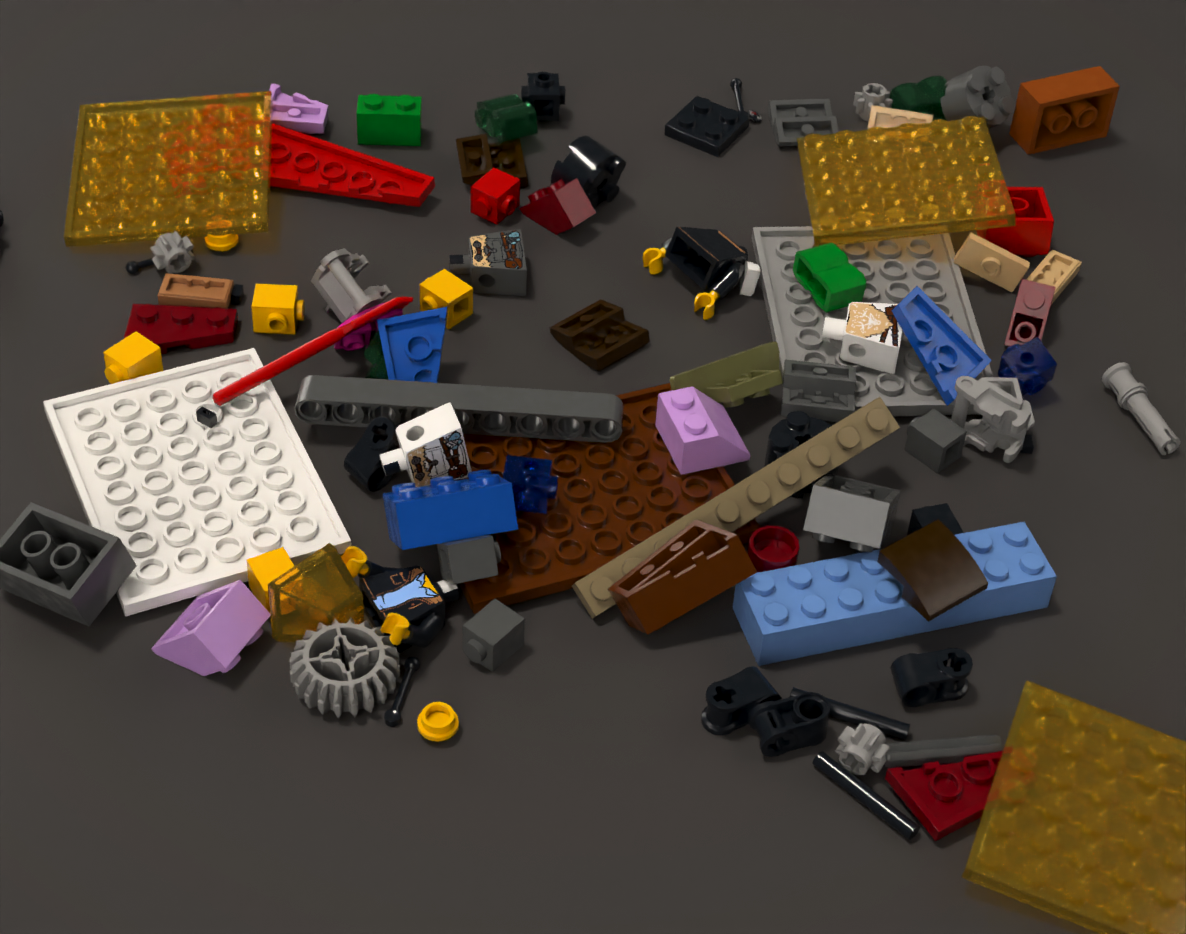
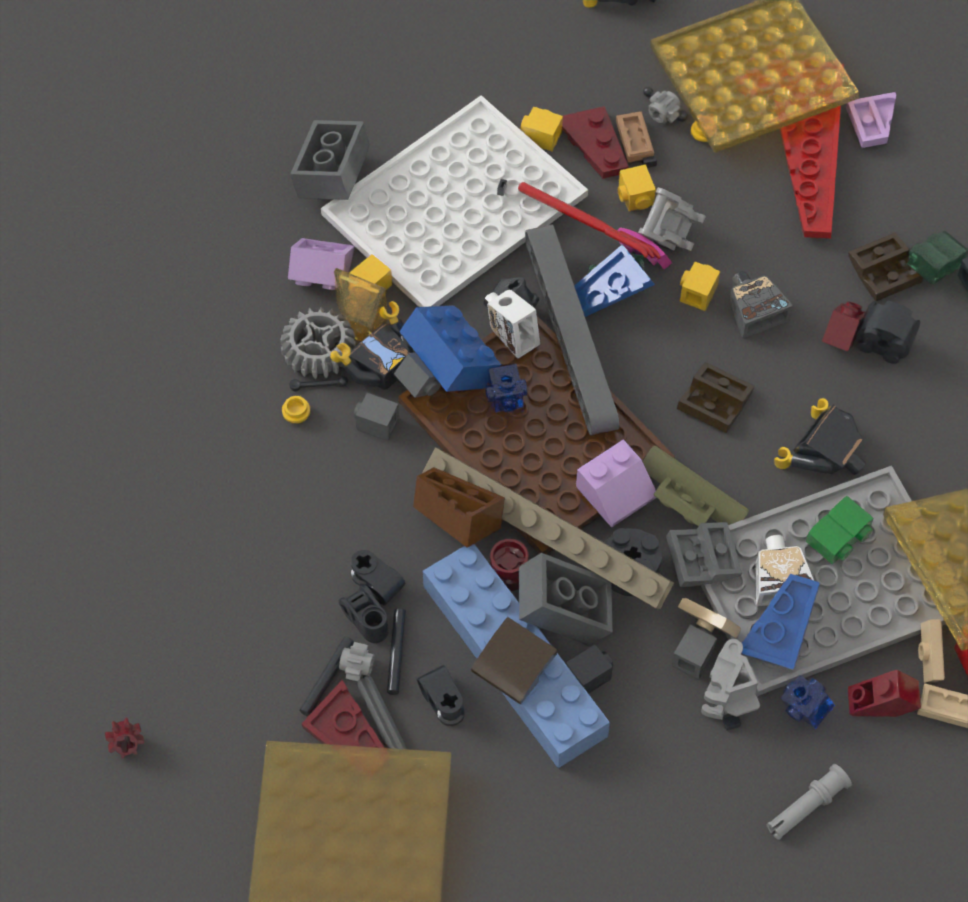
camera: 75 degrees right, 15 degrees up
green brick [356,94,422,146] -> none
red brick [471,168,520,224] -> none
white tile [740,261,761,296] -> none
none -> tan plate [678,598,741,638]

